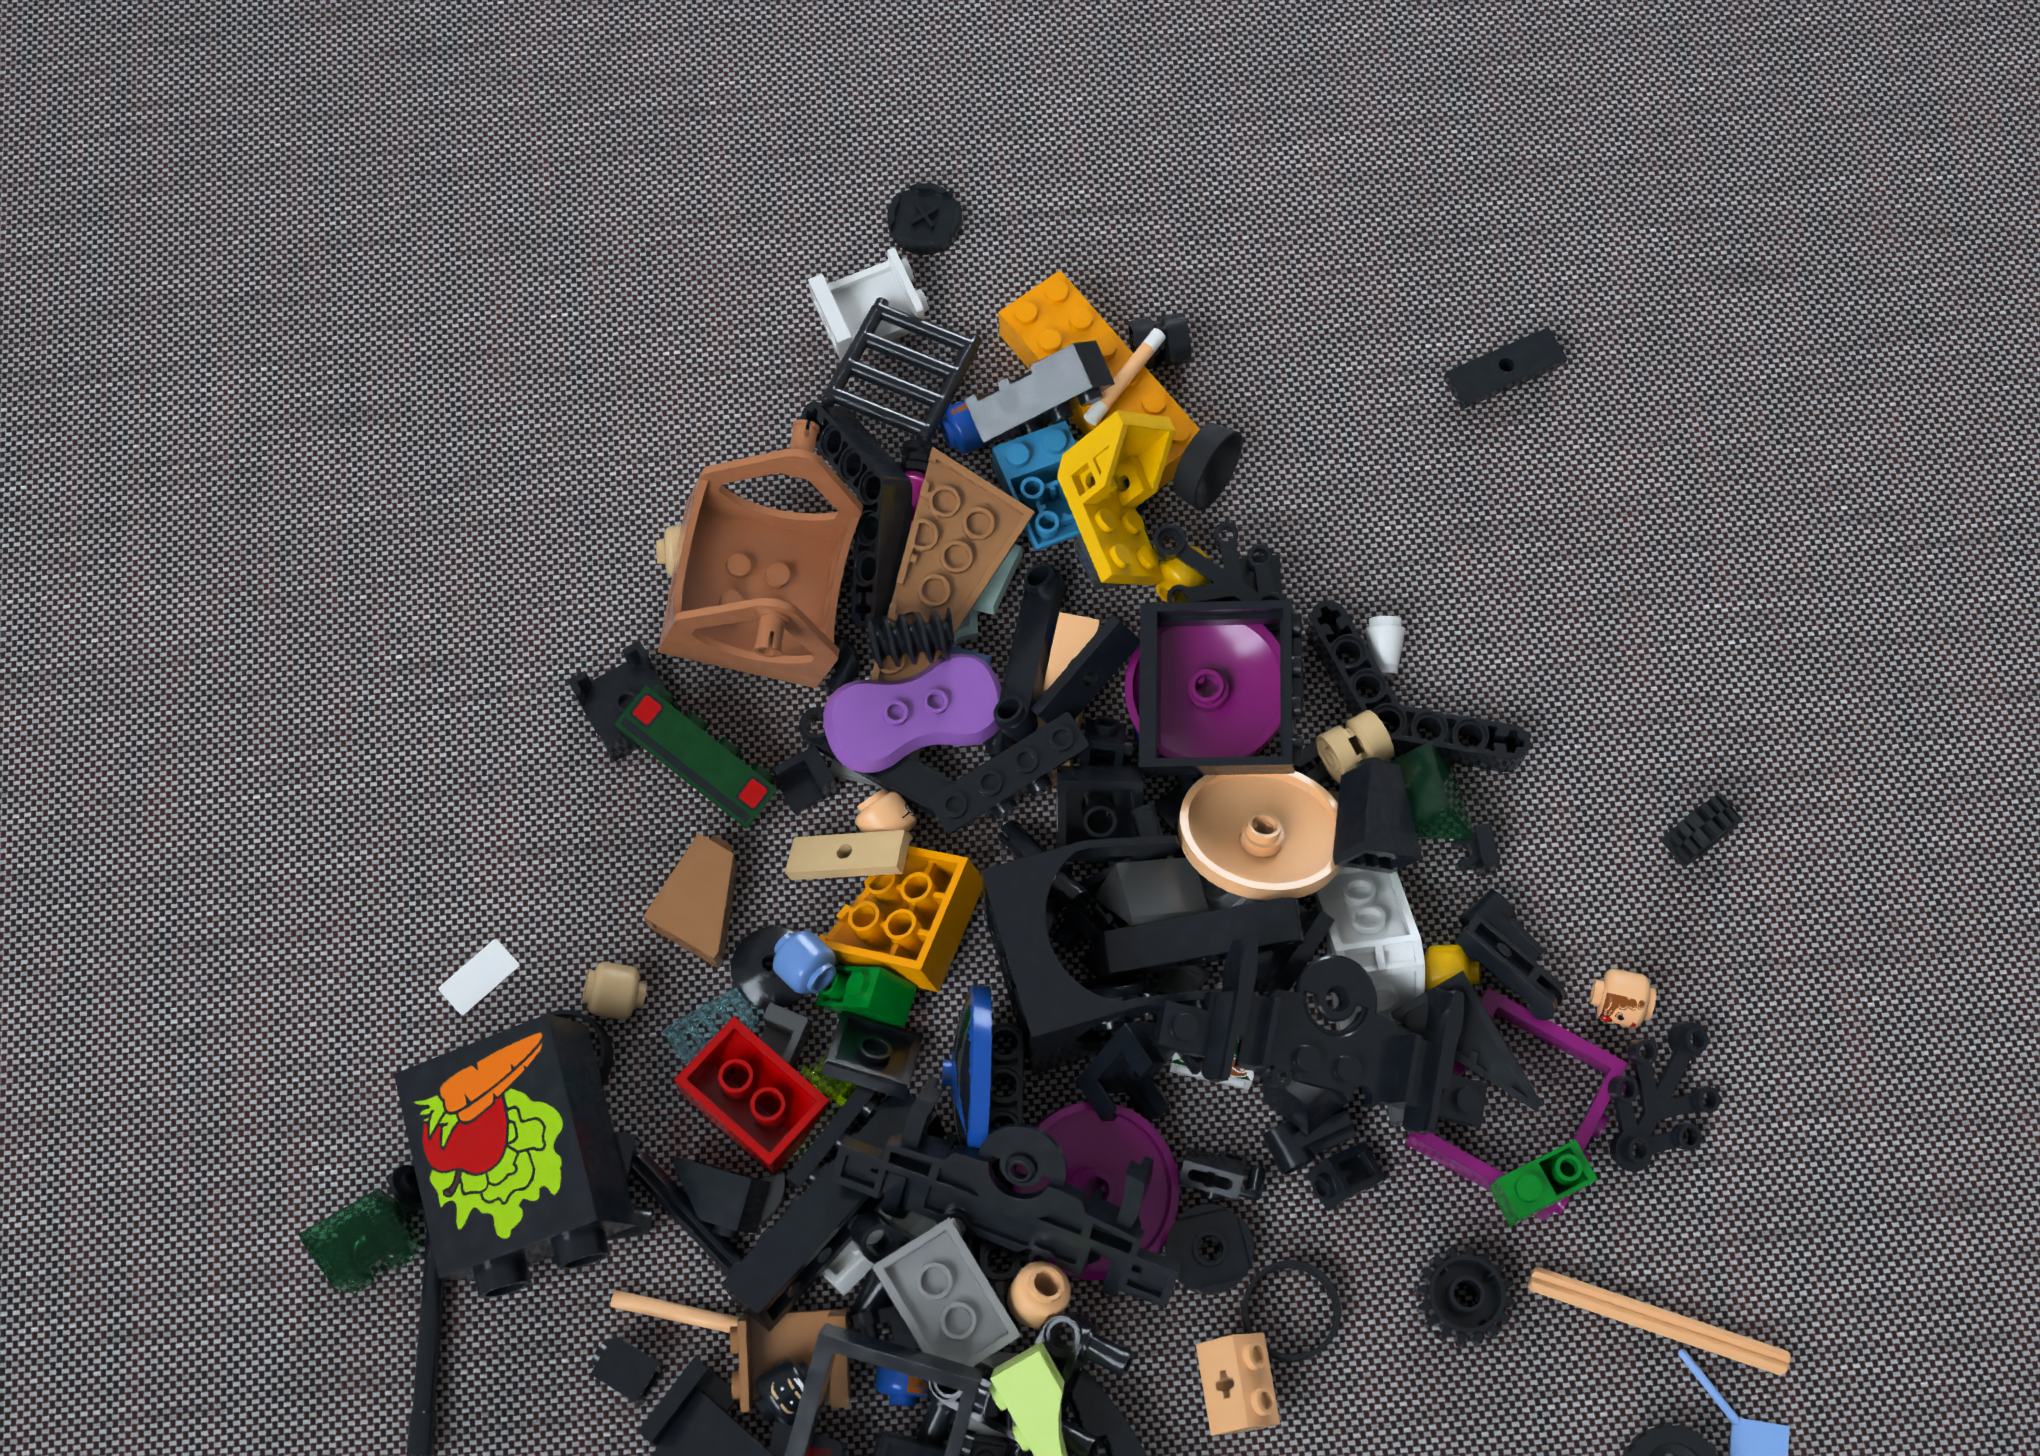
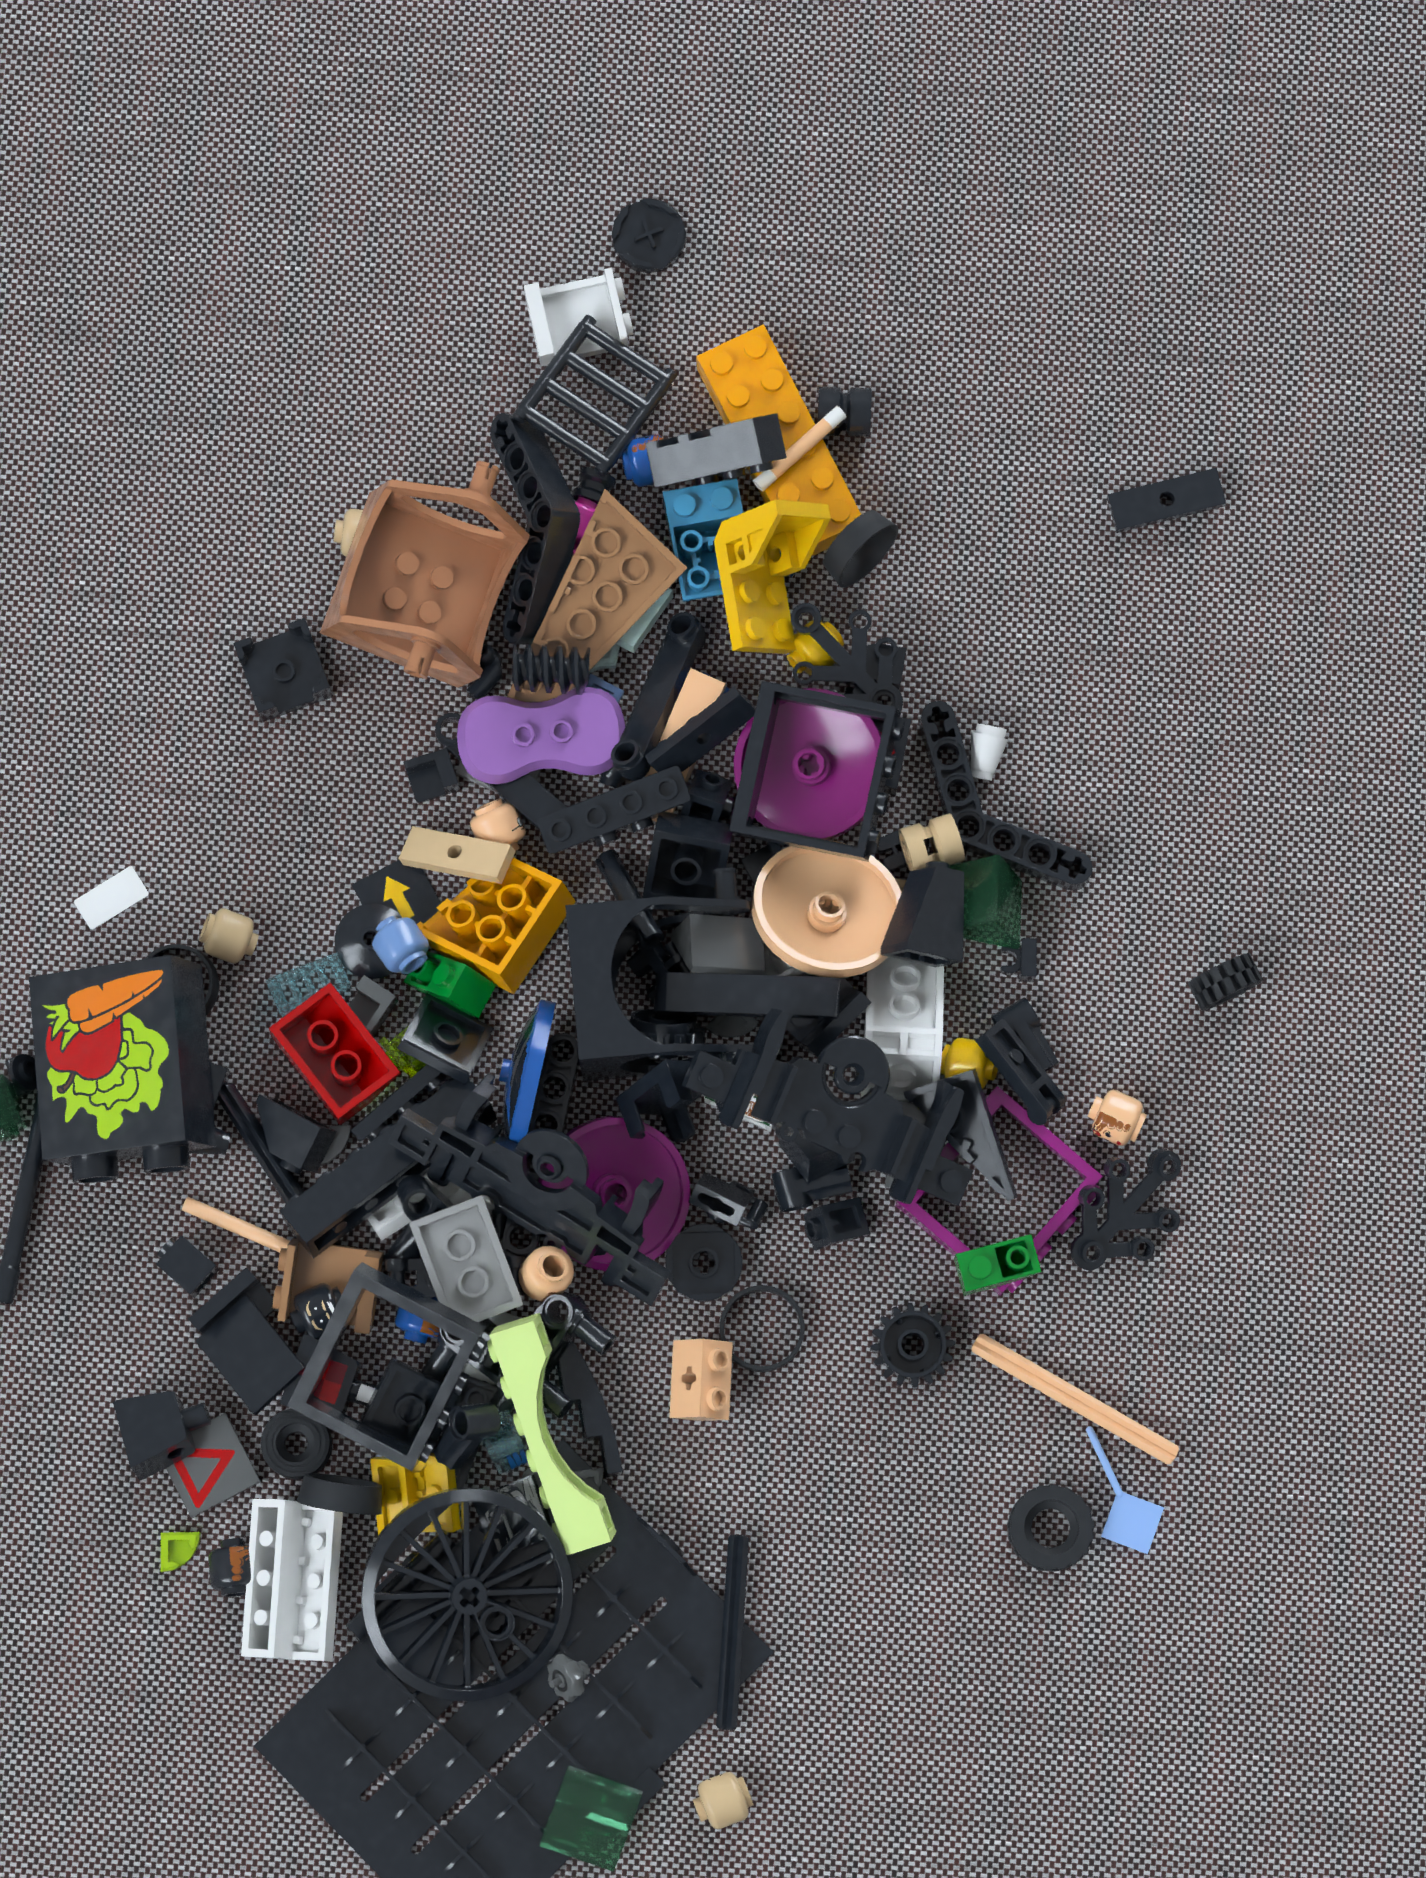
camera: 10 degrees right, 10 degrees up
dark green brick [614,684,778,829] -> none
medium nougat slope [643,833,738,969] -> none
none -> black sticker [352,860,441,924]

